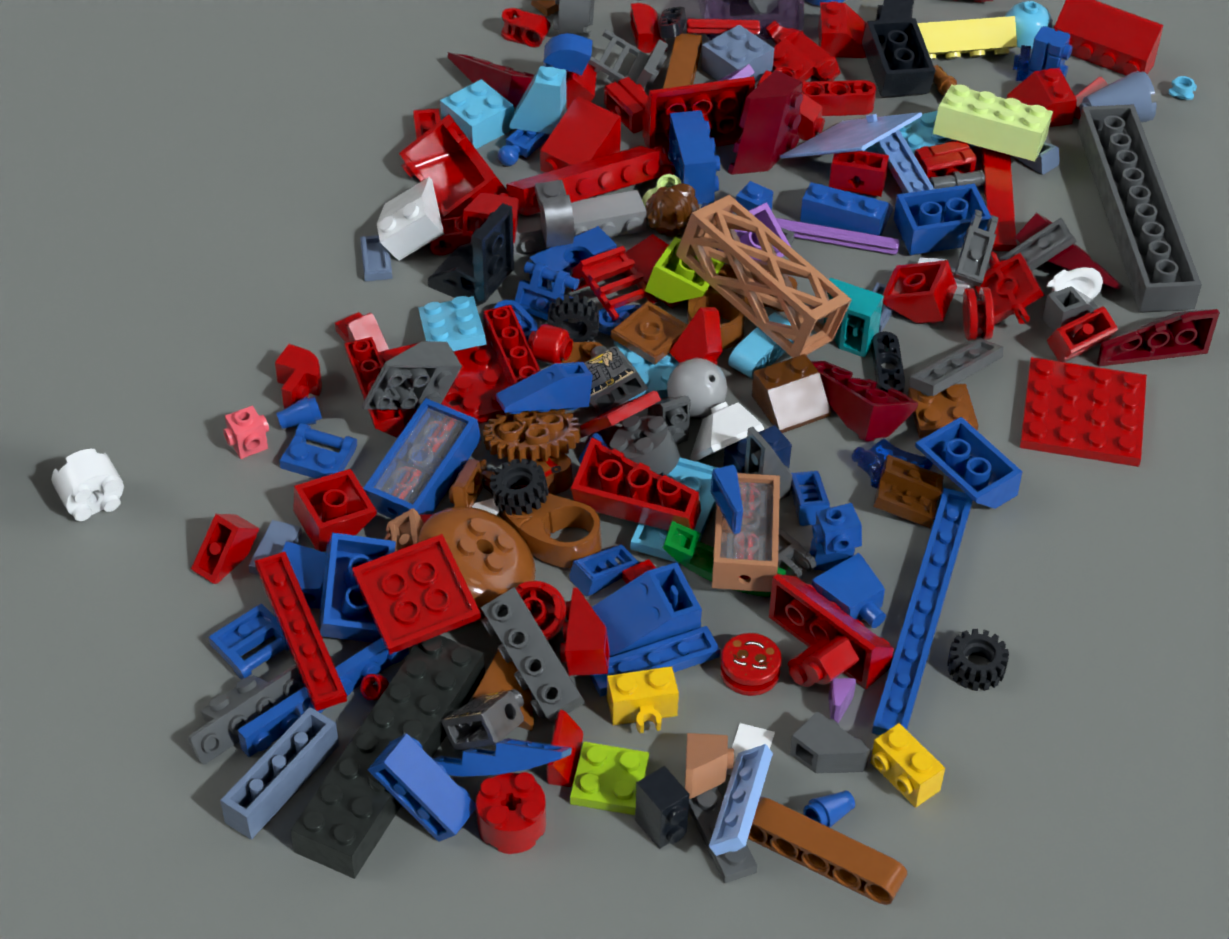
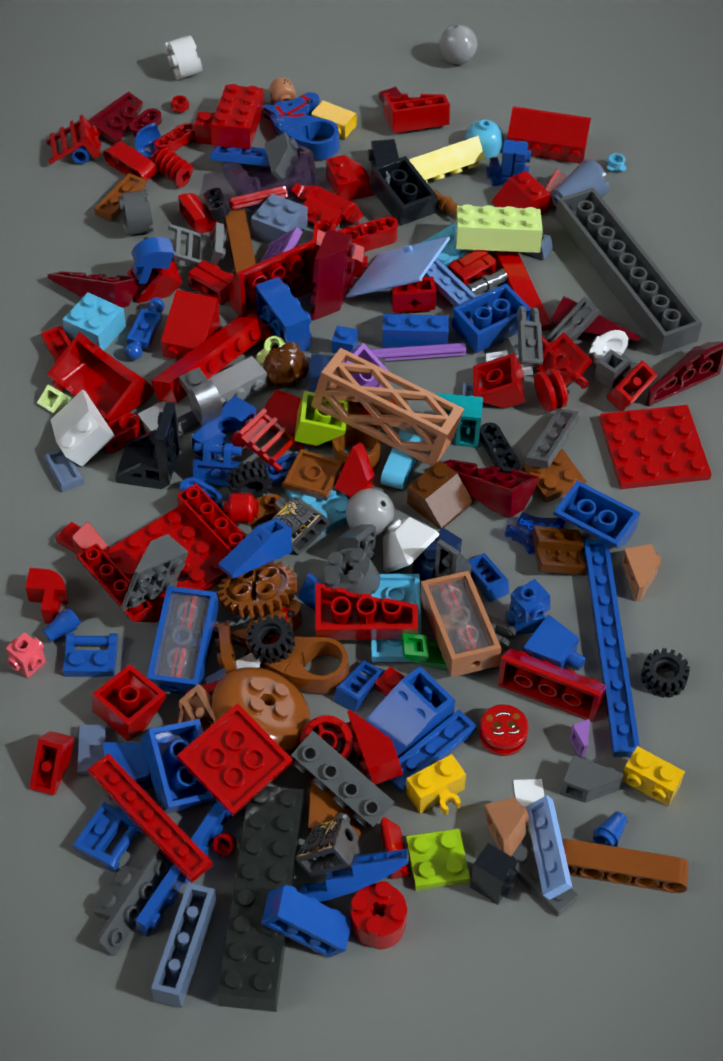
camera: 20 degrees left, 5 degrees up
medium azure plate [418,296,486,351] -> none
red torso [463,193,519,243] -> none
red piece [501,8,551,47] -> none
medium azure slope [510,66,567,134] -> none
red tile [580,391,661,438] -> none
blue slope [710,465,743,534] -> none
red brick [787,636,859,687] -> none
none -> yellowish green slope [37,384,71,414]
none -> nougat slope [621,544,661,601]

